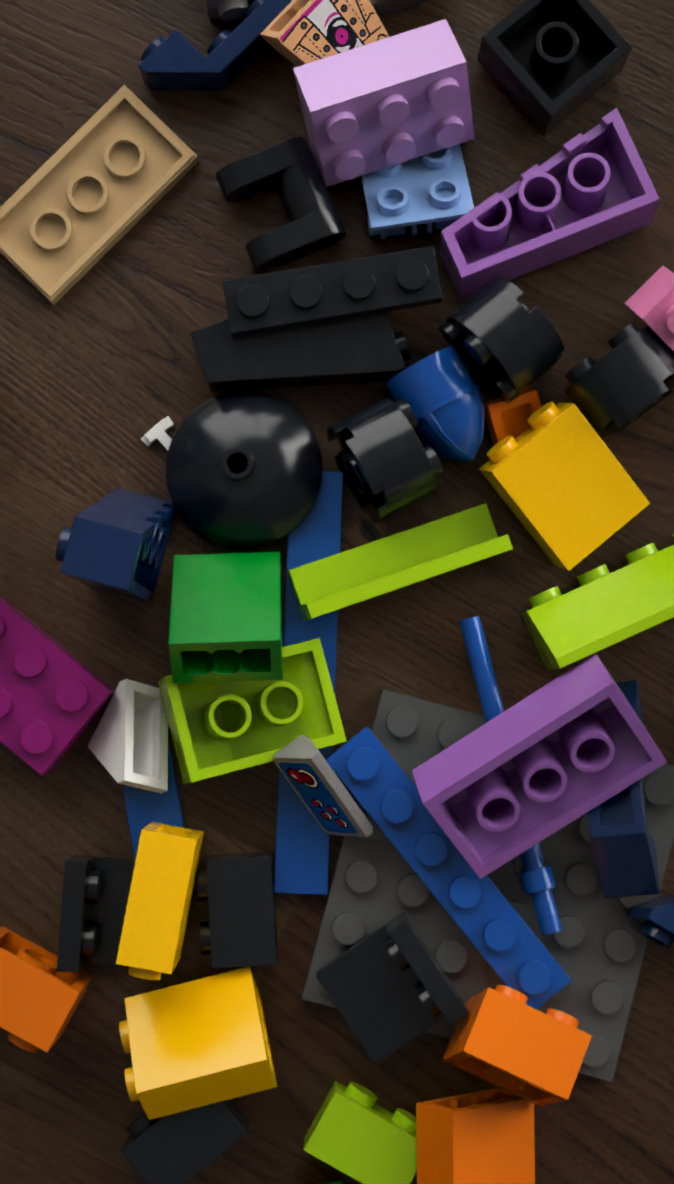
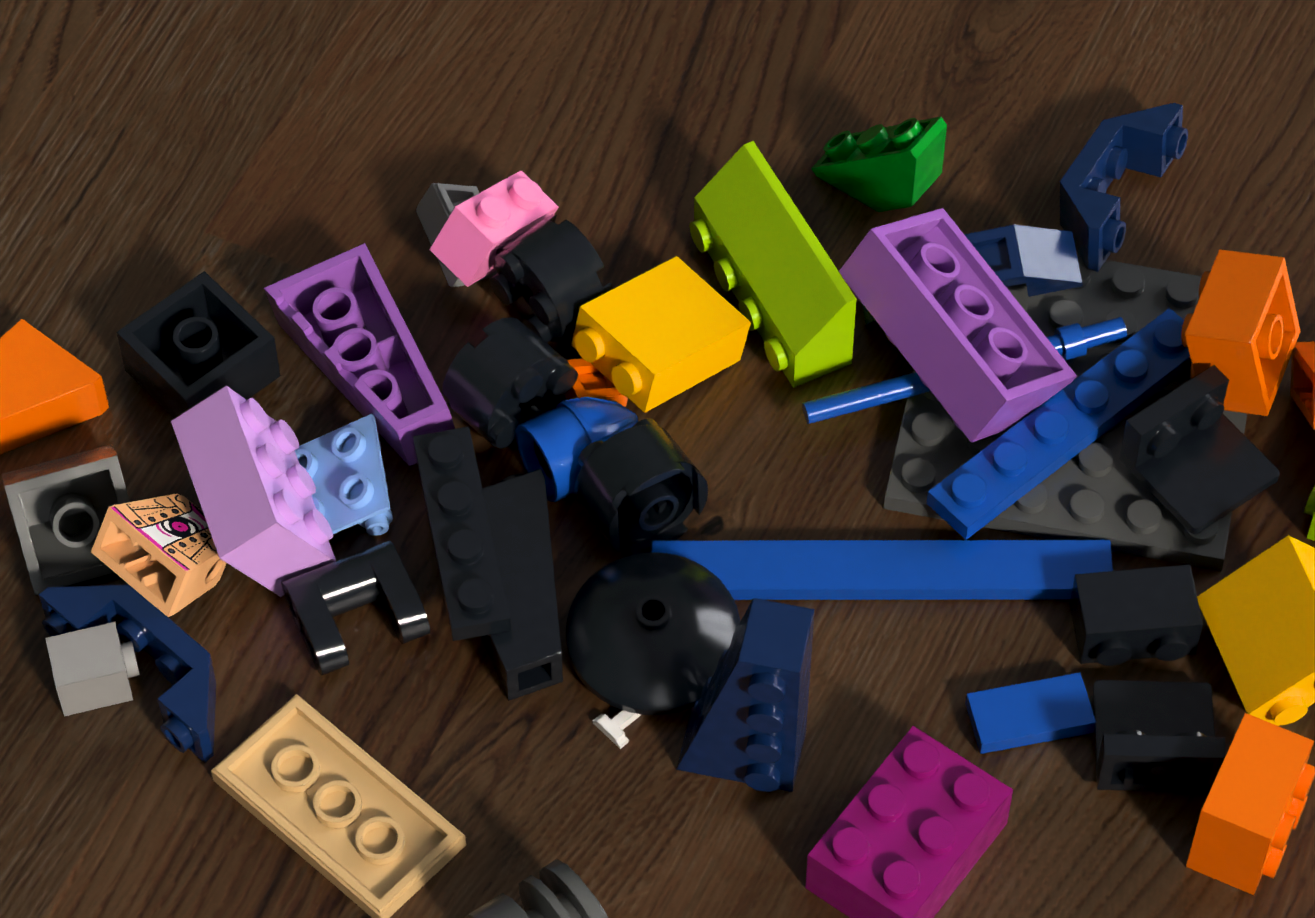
camera: 90 degrees left, 30 degrees down
white slope [87,679,168,793] -> none
yellow brick [116,822,205,980] -> none
lime slope [158,638,347,784] -> none
green brick [168,552,283,683] -> none
slope [272,734,373,838] -> none
lime fence [287,503,513,621] -> none

